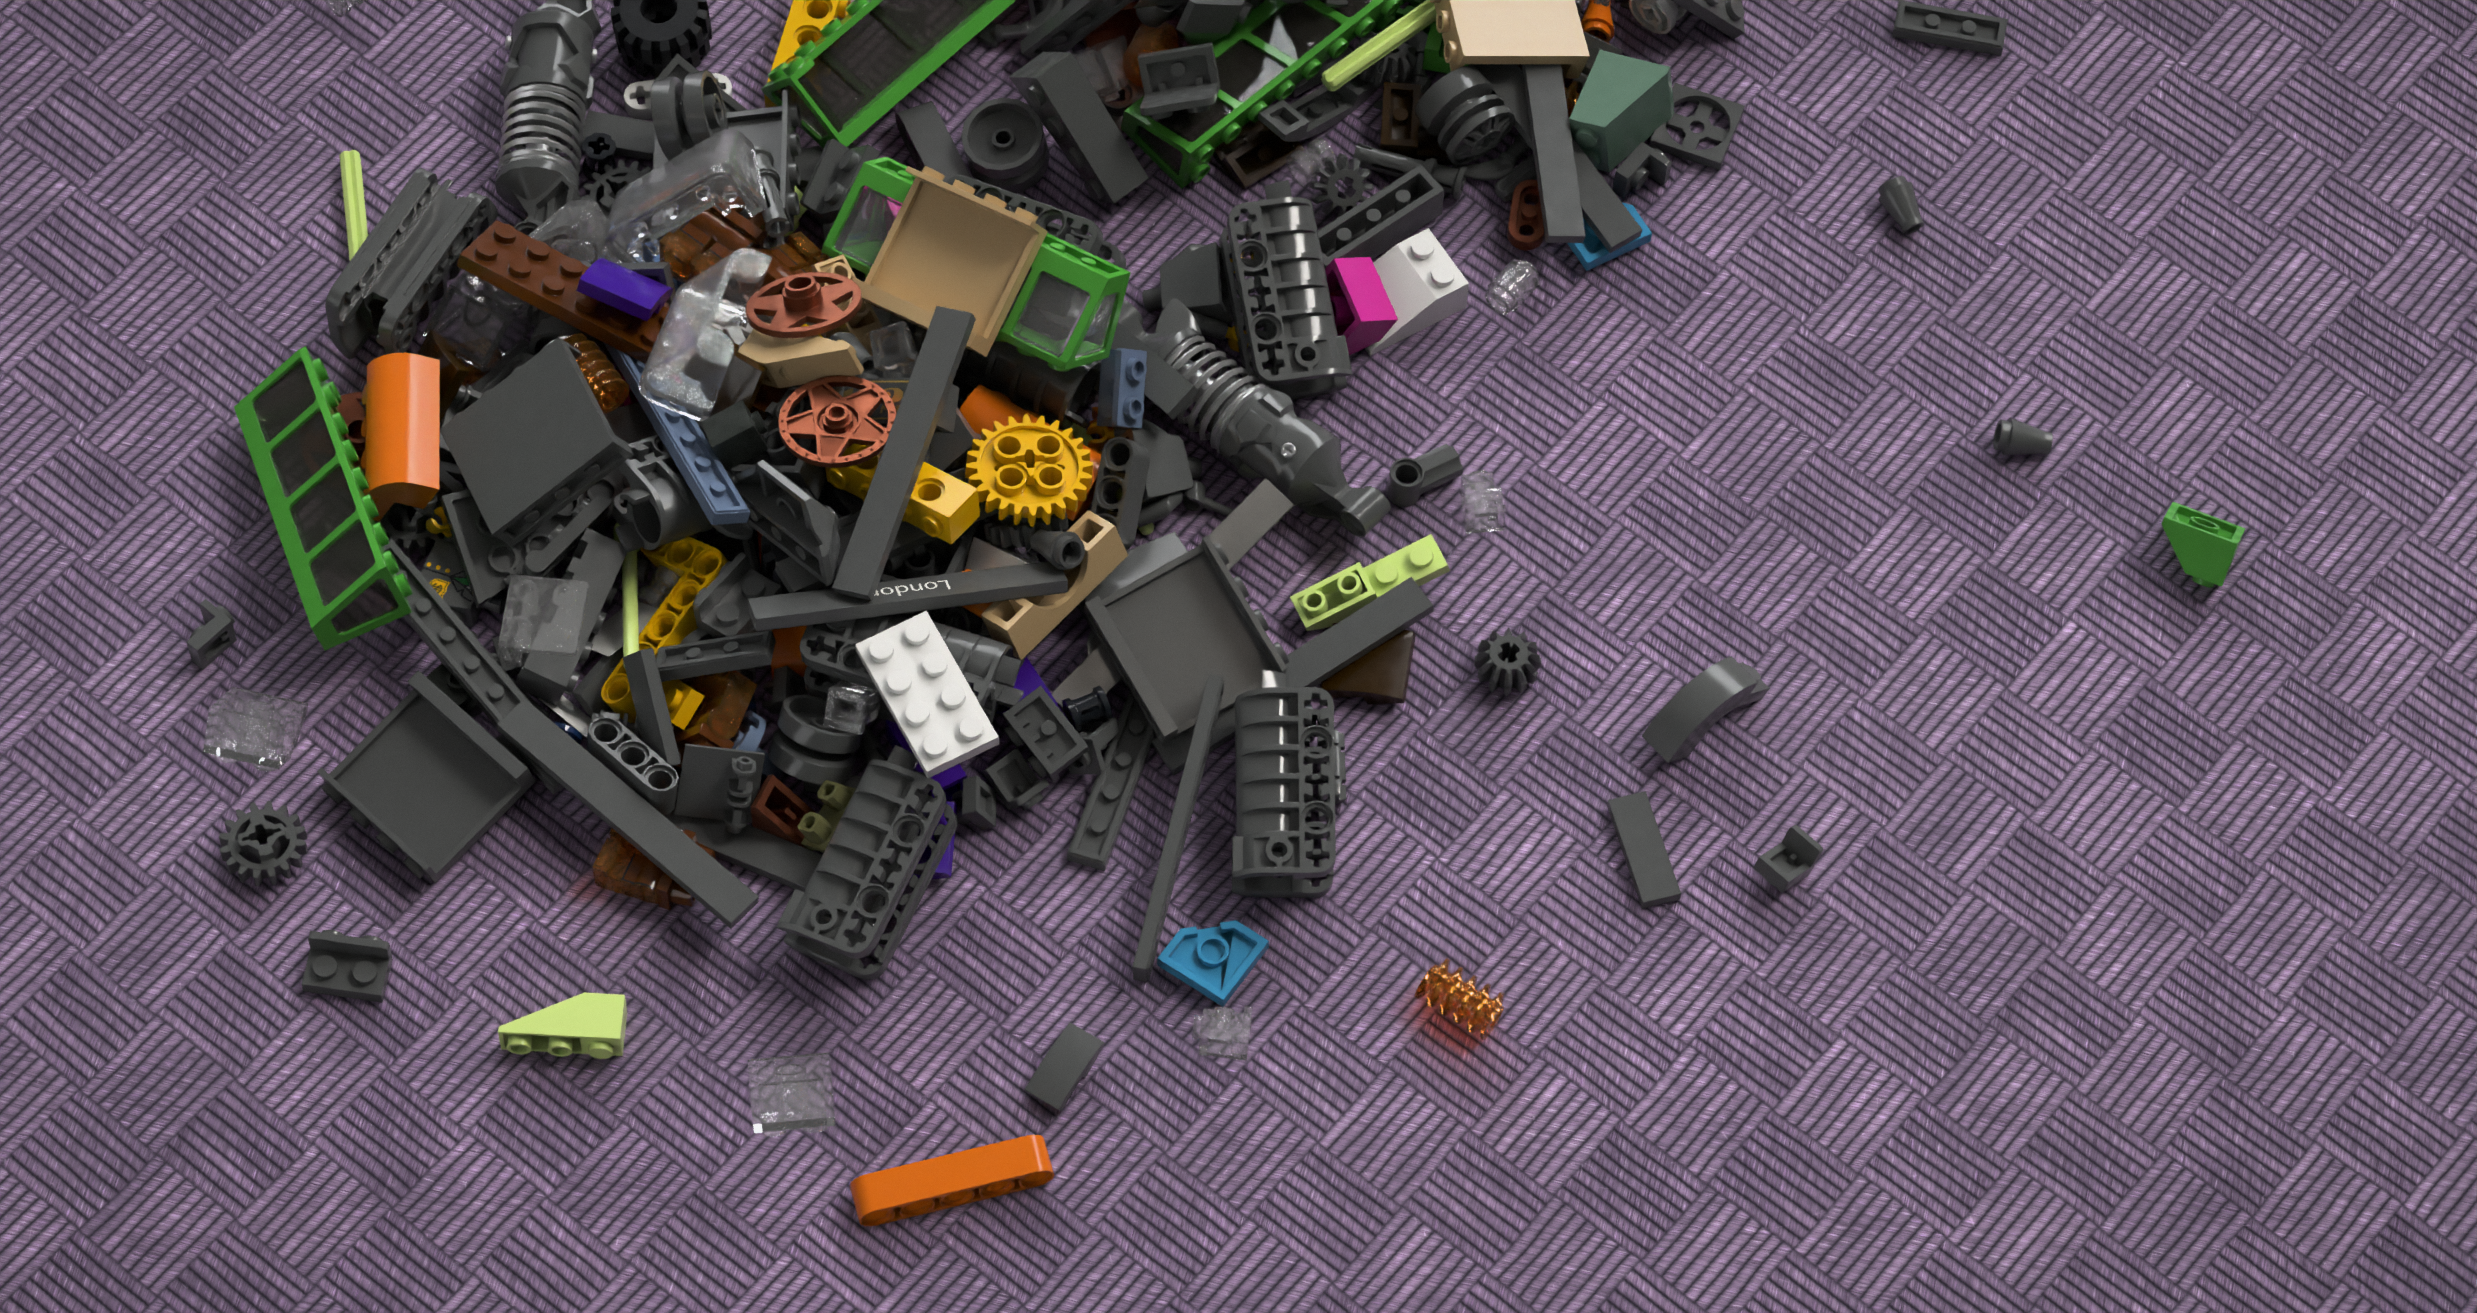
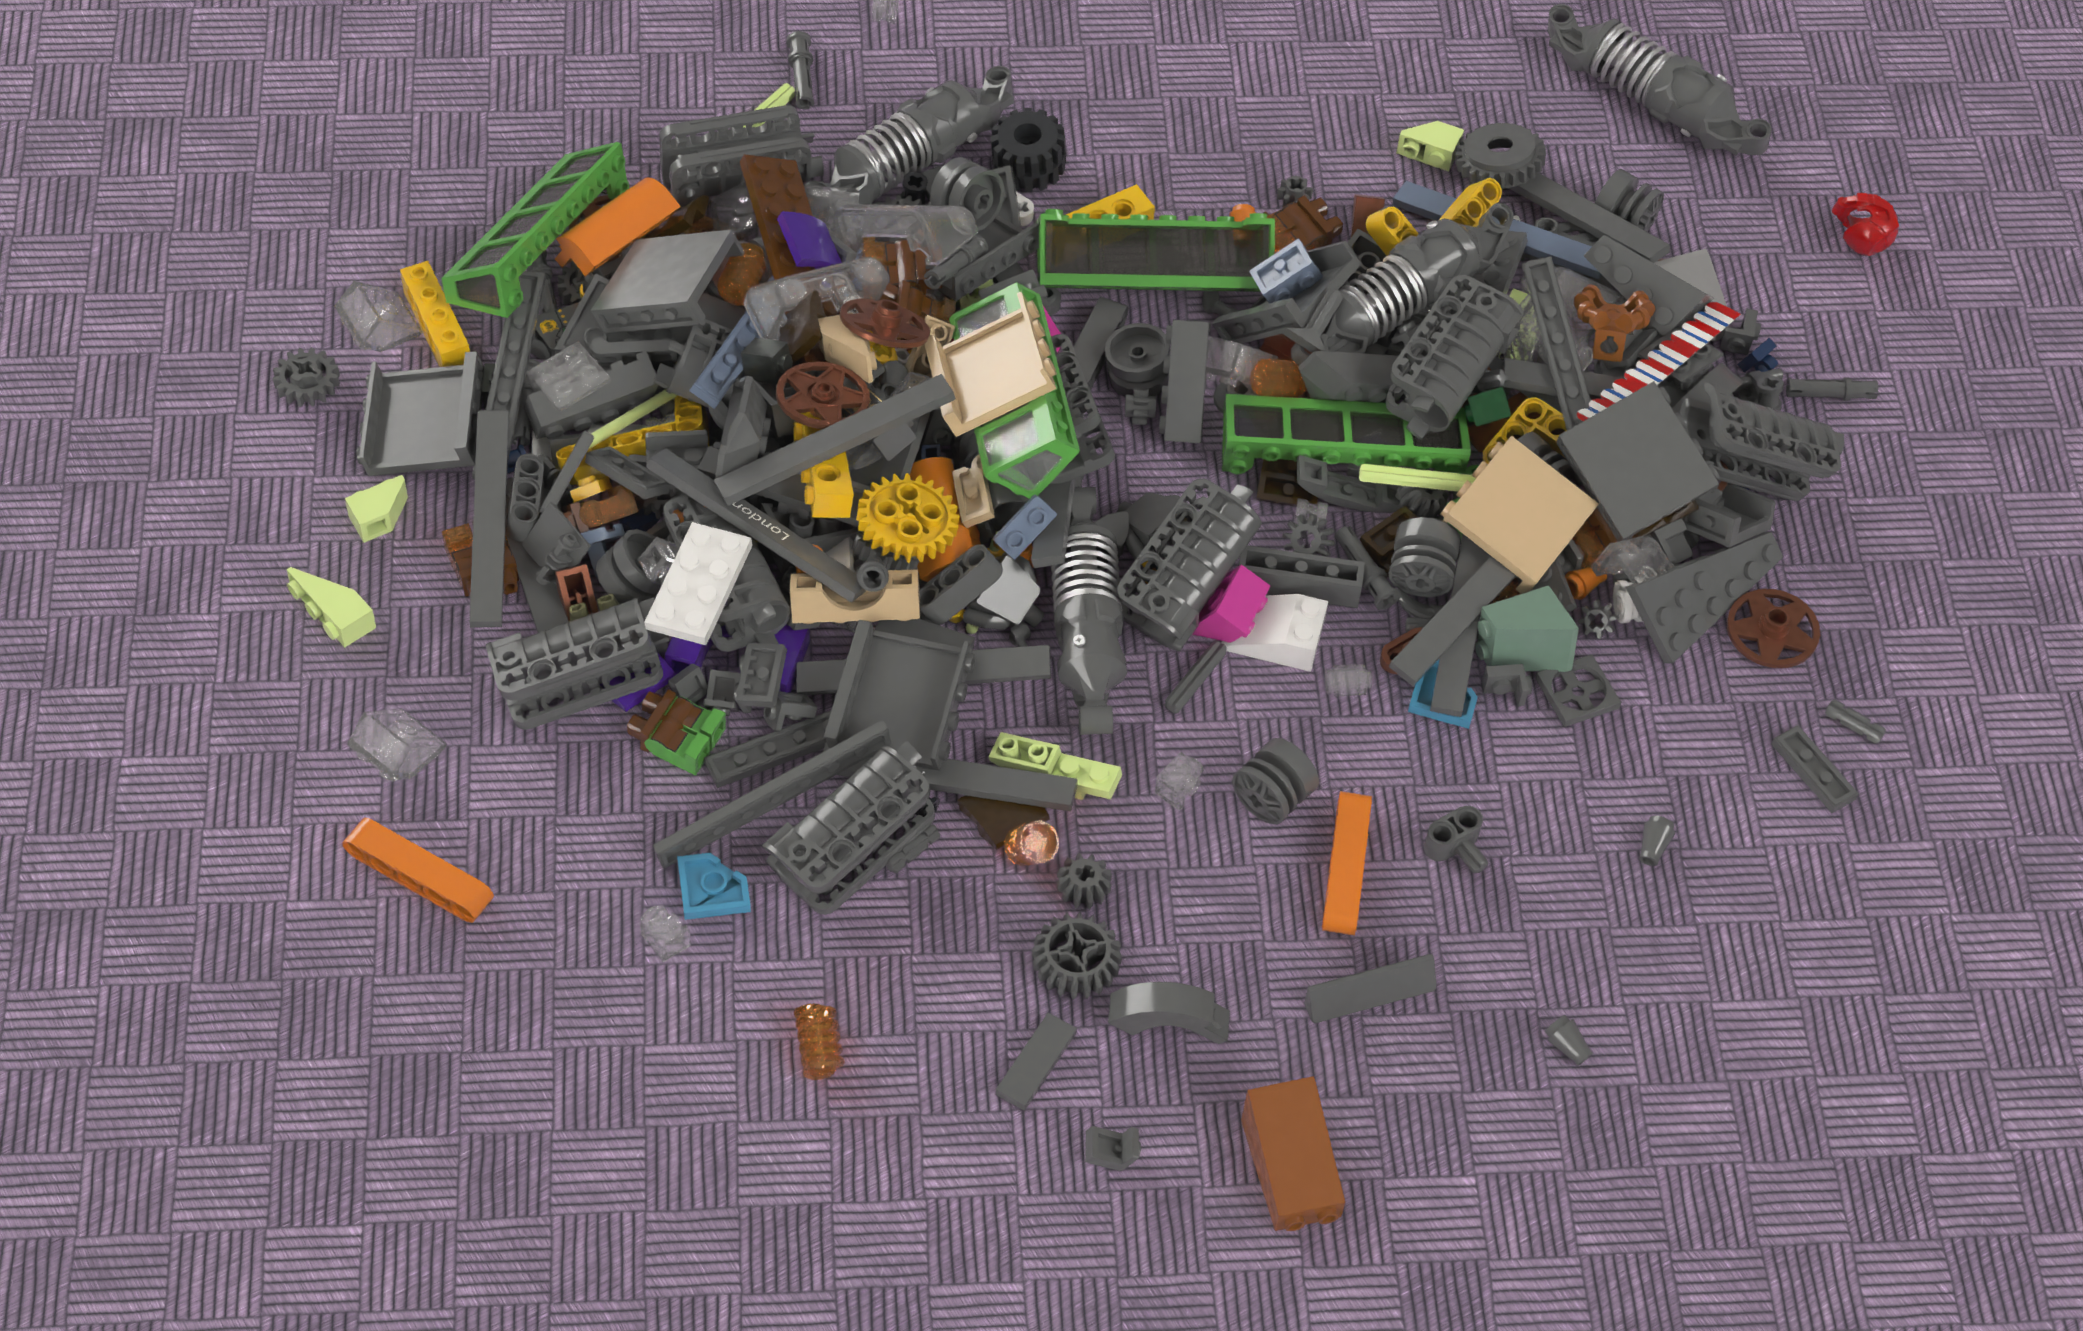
camera: 45 degrees right, 5 degrees down
dark grey bracket [187,599,237,670] -> none
dark grey bracket [302,930,393,1003] -> none
dark grey slope [1025,1023,1105,1111] -> none
black bush [1062,686,1112,732] -> none
dark grey bracket [1138,43,1221,119] -> none
dark grey piece [1386,444,1463,507] -> none
bright green slope [2162,502,2246,588] -> none
none -> yellowish green slope [345,475,408,543]
none -> yellow brick [400,261,470,367]
none -> hips [627,689,726,776]
none -> dark grey pin [786,31,814,109]
none -> tan hinge [952,454,995,528]
none -> clear orange wheel [1004,821,1059,866]
none -> dark grey gear [1032,912,1122,1000]
none -> dark grey gear [1125,388,1156,425]
none -> dark grey axle [1165,640,1227,714]
none -> dark grey wheel [1232,738,1319,825]
none -> dark orange slope [1241,1076,1345,1231]
none -> dark grey slope [1304,954,1436,1023]
none -> orange beam [1322,791,1372,936]
none -> dark grey beam [1424,806,1488,873]
none -> dark grey gear [1578,599,1619,639]

